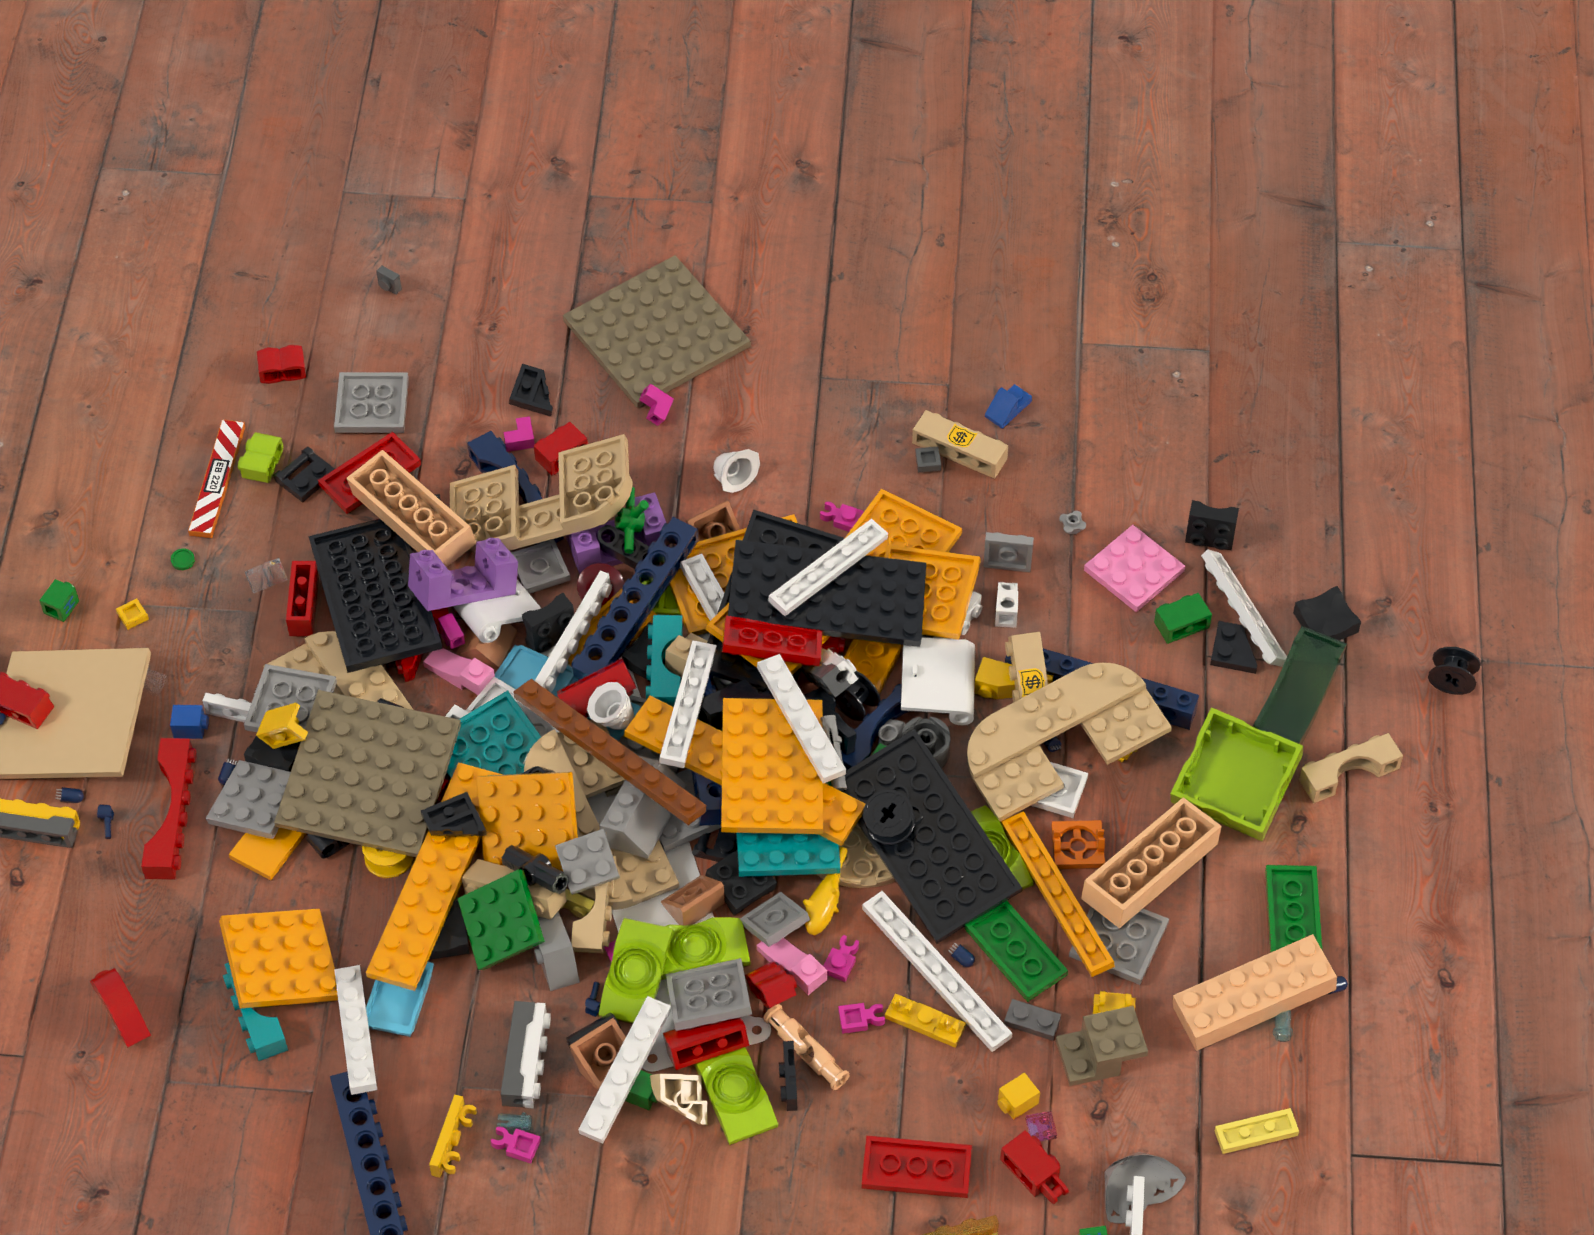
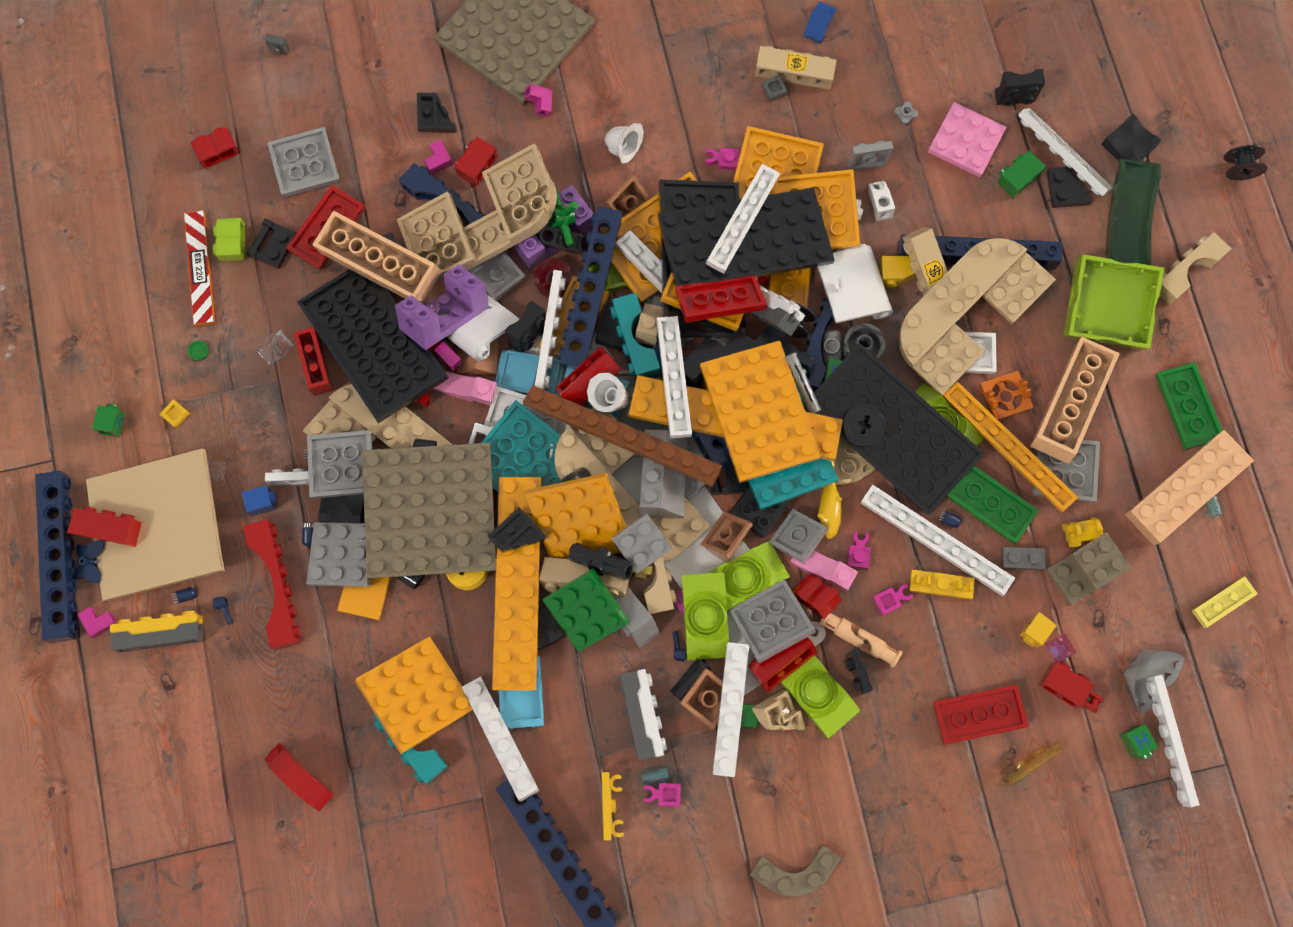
camera: 20 degrees left, 20 degrees up
yellow panel [256,703,308,749] -> none
white plate [757,654,846,783] -> none

